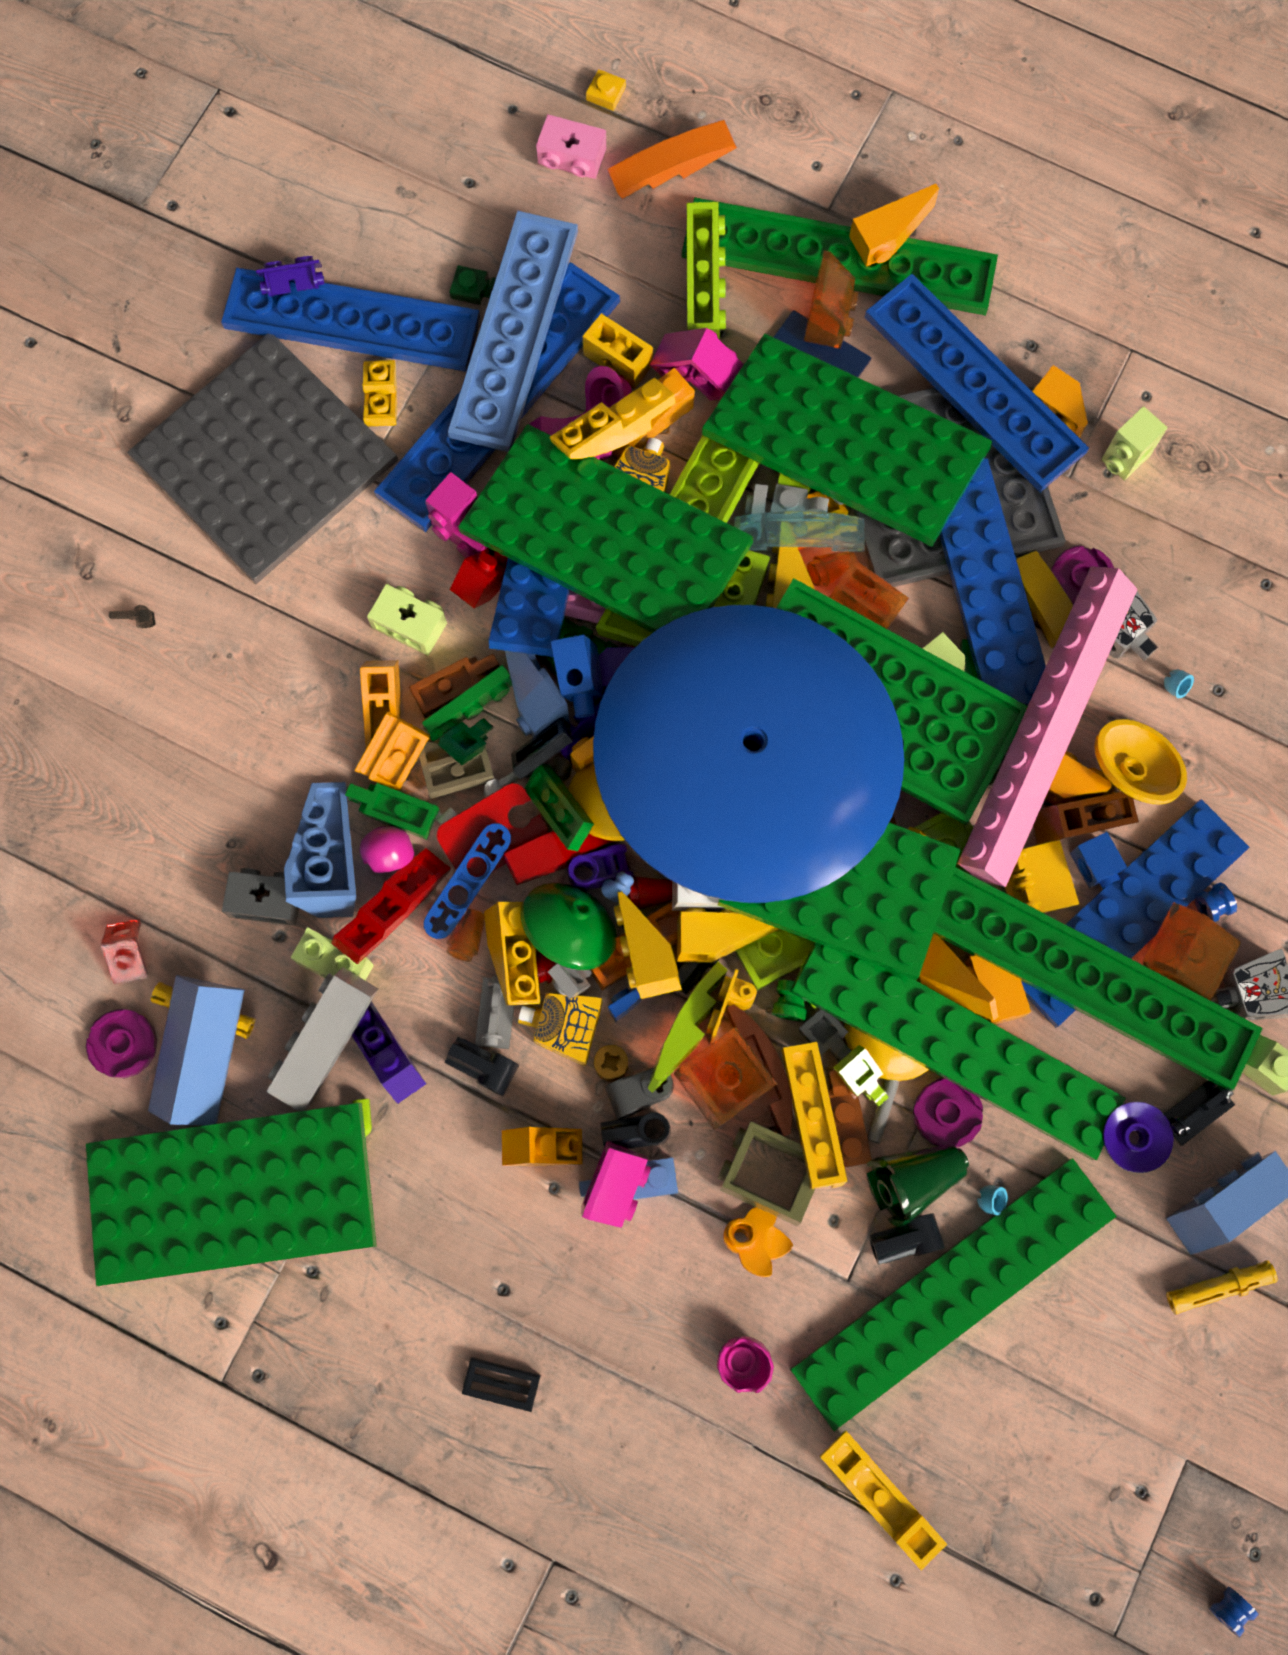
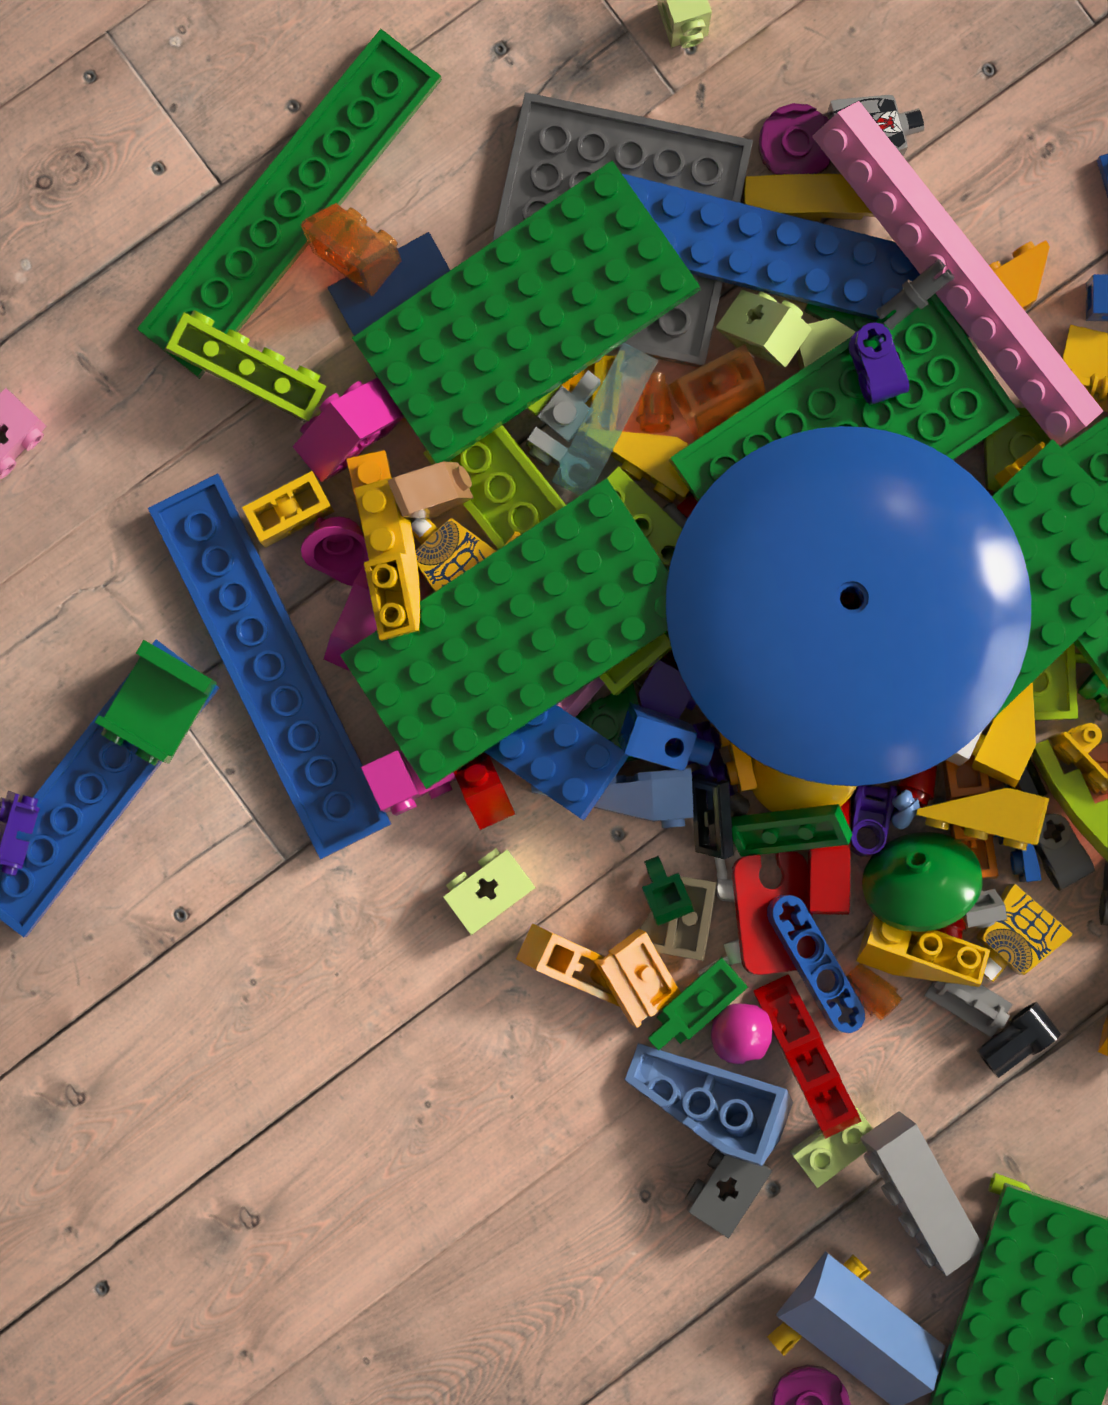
camera: 60 degrees left, 10 degrees up
clear red bracket [101,919,148,984] -> none
clear smoke hand [109,605,156,628] -> none
flat silver plate [127,334,398,584] -> none
dark purple slope [352,1001,426,1104] -> none
yellow slope [362,360,397,427] -> none
dark orange hinge [409,653,500,718] -> none
green plate [422,665,512,742] -> none
medium blue plate [448,211,578,452] -> none
dark green plate [449,265,496,305] -> none
pearl gold wheel [594,1045,629,1082] -> none
orange slope [607,120,737,199] -> none
light orange slope [849,183,939,267] -> none
blue plate [864,274,1089,492] -> none
light orange slope [1032,365,1088,438] -> none
reddish brown slope [1033,792,1139,845] -> none
yellow dish [1094,719,1187,804] -> none
medium azure hinge [1164,669,1194,698] -> none
none -> green panel [95,640,217,766]
none -> medium nougat slope [388,461,473,518]
none -> yellowish green brick [715,290,812,368]
none -> dark purple piece [848,322,909,405]
none -> dark grey pin [876,259,955,330]
none -> dark grey piece [1033,813,1095,891]

